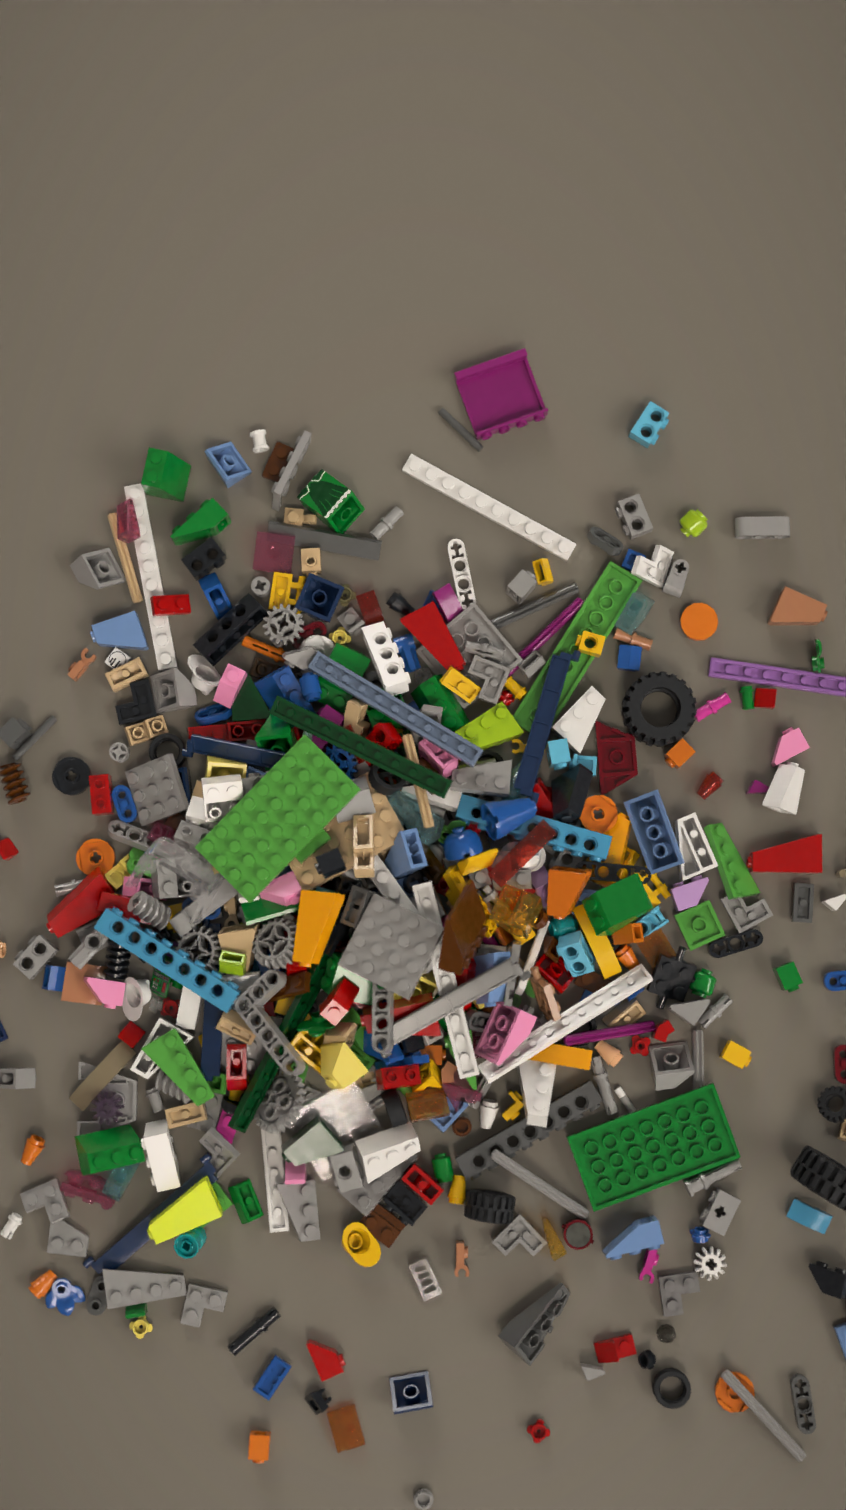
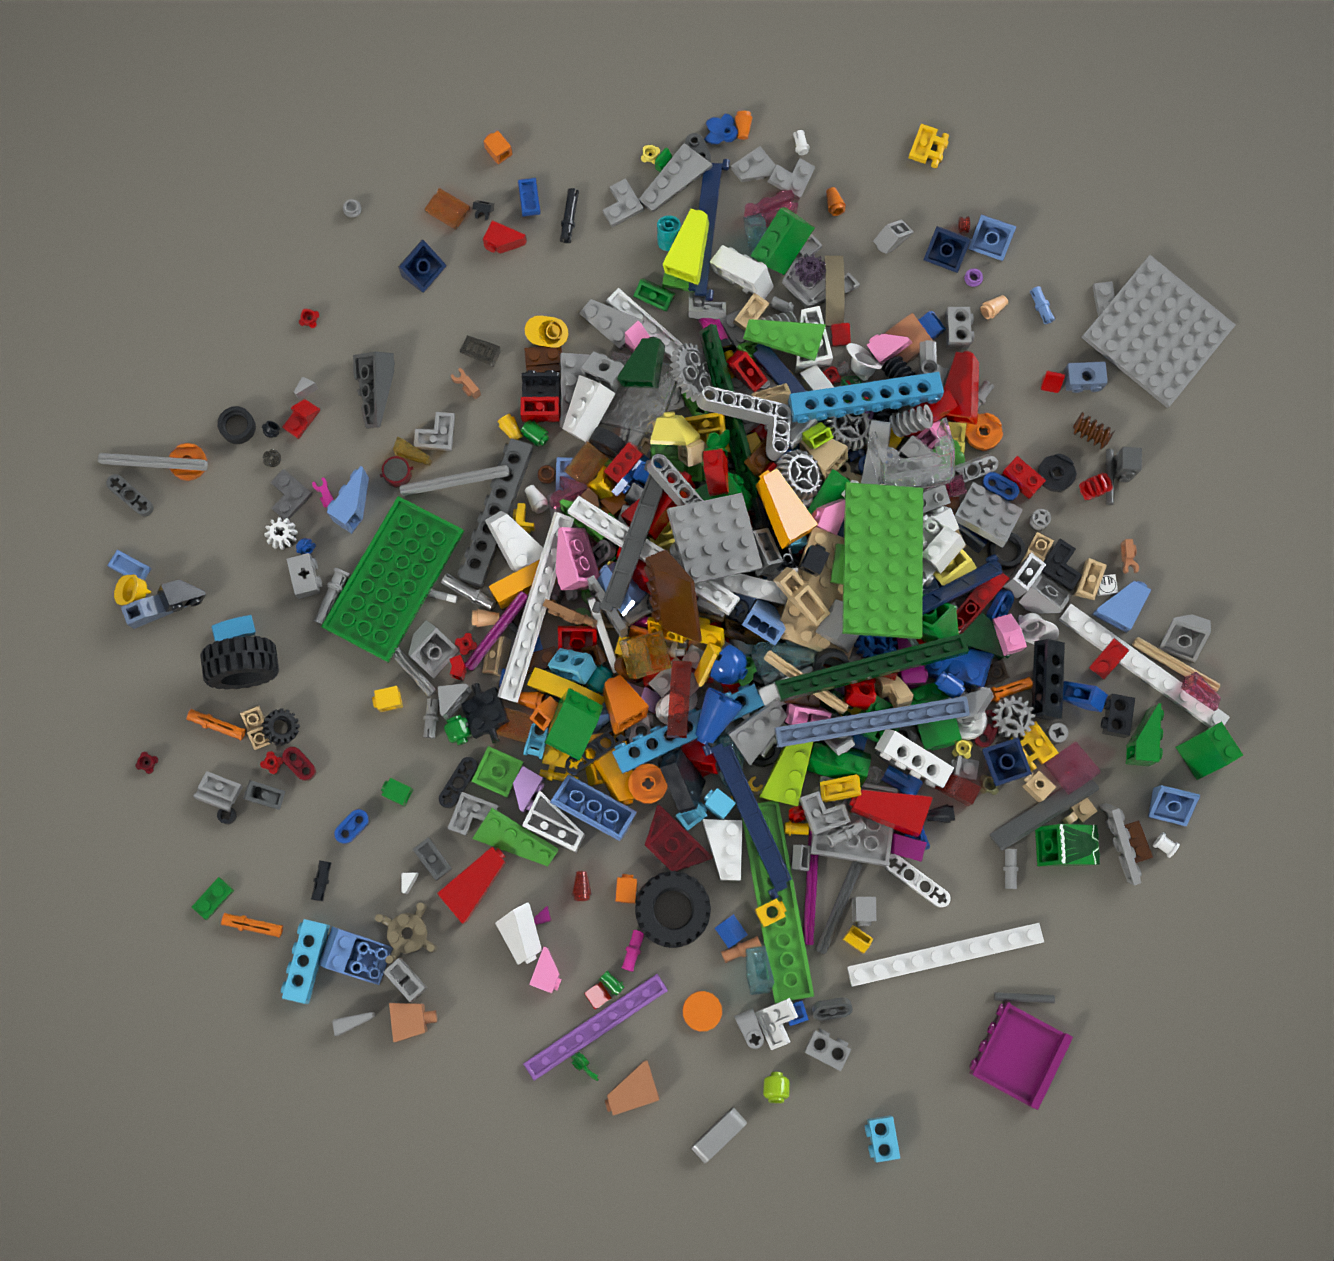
camera: 140 degrees right, 5 degrees down
black tyre [464,1189,516,1224] -> none
none -> light grey slope [1003,553,1046,598]
none -> red gear [1079,473,1113,500]

